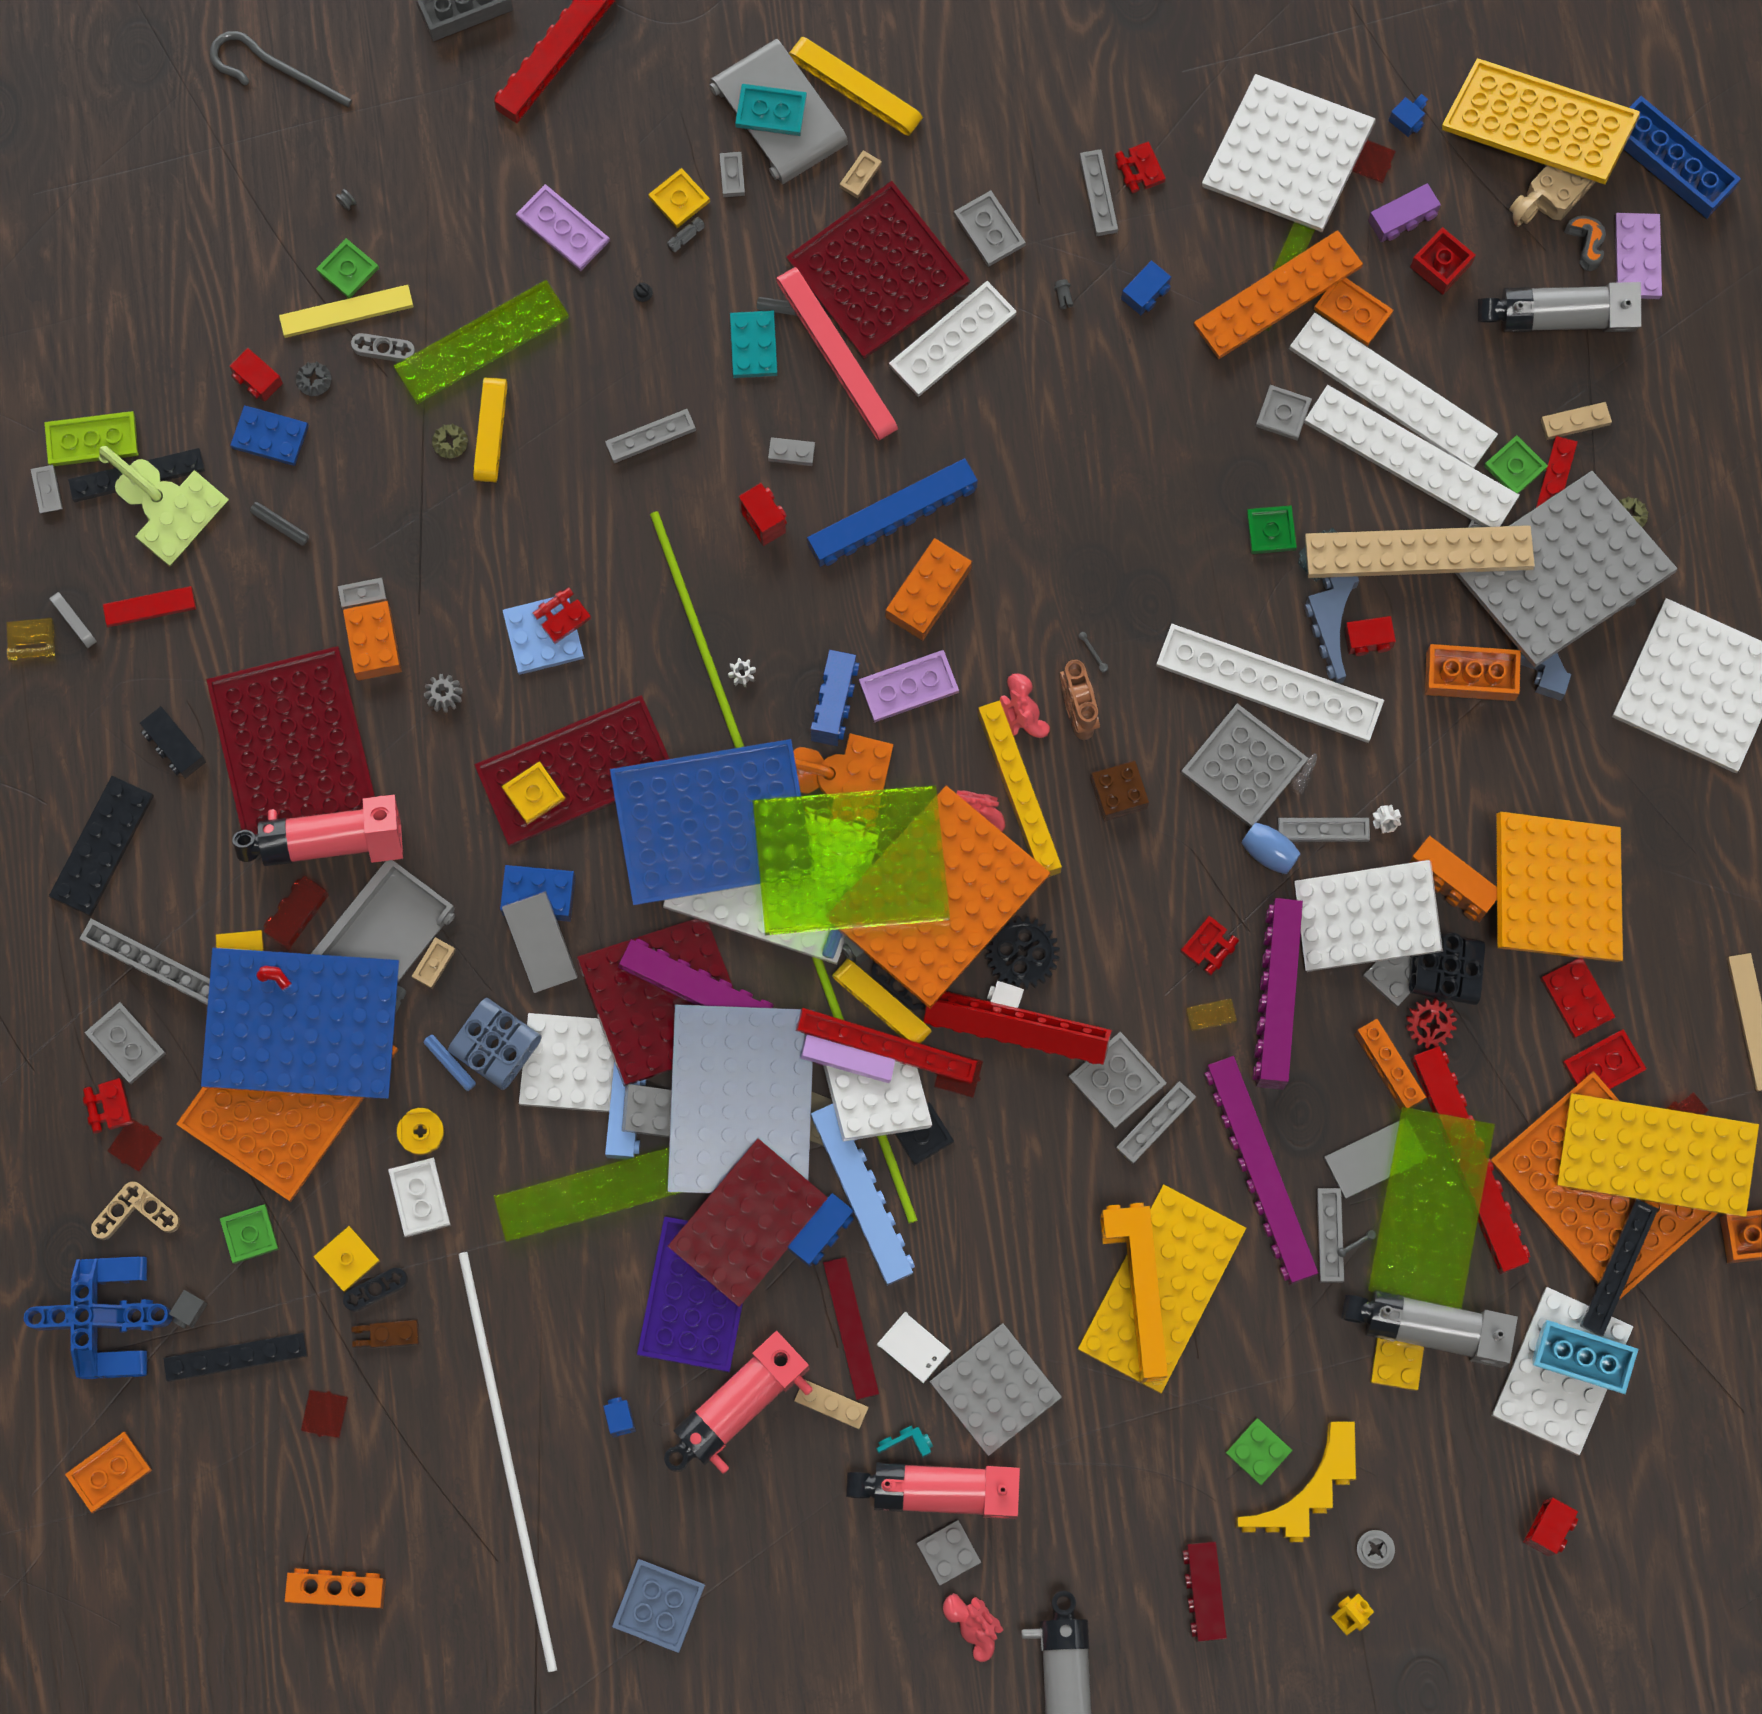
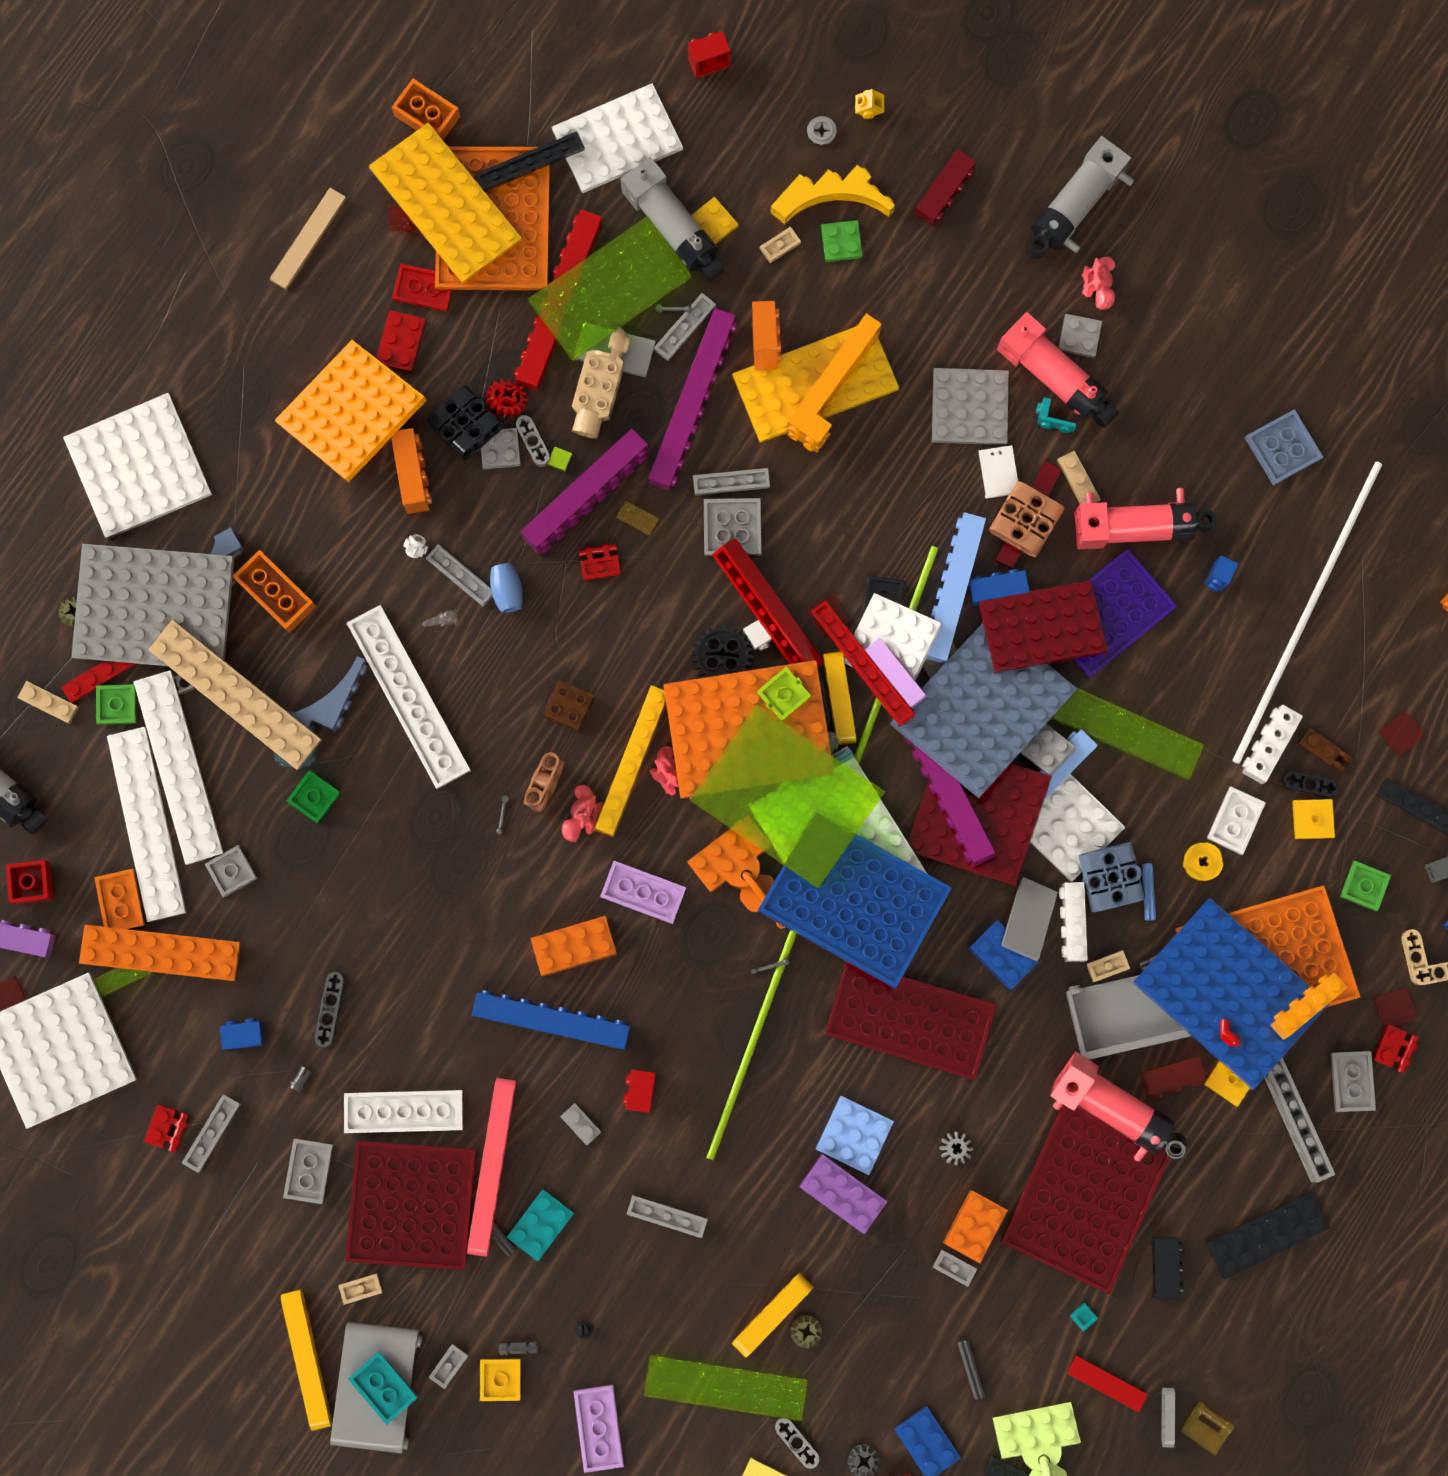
camera: 140 degrees left, 5 degrees up
yellow plate [502,761,565,825] -> none
red plate [532,587,591,644] -> none
white gear [728,658,756,687] -> none
wedge [811,650,860,746] -> none
light grey plate [1181,703,1309,827] -> none
white plate [1295,860,1443,972] -> none
red brick [1344,616,1396,656] -> none
orange brick [1354,1019,1426,1113] -> none
medium azure brick [1533,1320,1638,1394] -> none
none -> dark grey beam [315,972,345,1048]
none -> light grey beam [516,415,550,467]
none -> lime tile [548,447,572,472]
none -> tan brick [572,327,631,439]
none -> dark grey hinge [751,958,790,974]
none -> orange brick [752,301,781,370]
none -> lime plate [757,667,812,722]
none -> tan plate [760,227,801,264]
none -> medium lavender brick [799,1154,887,1234]
none -> nougat connector [989,481,1065,557]
none -> white brick [1059,882,1087,962]
none -> teal tile [1070,1303,1098,1332]
none -> white brick [1242,705,1303,784]
none -> light orange brick [1271,972,1348,1040]

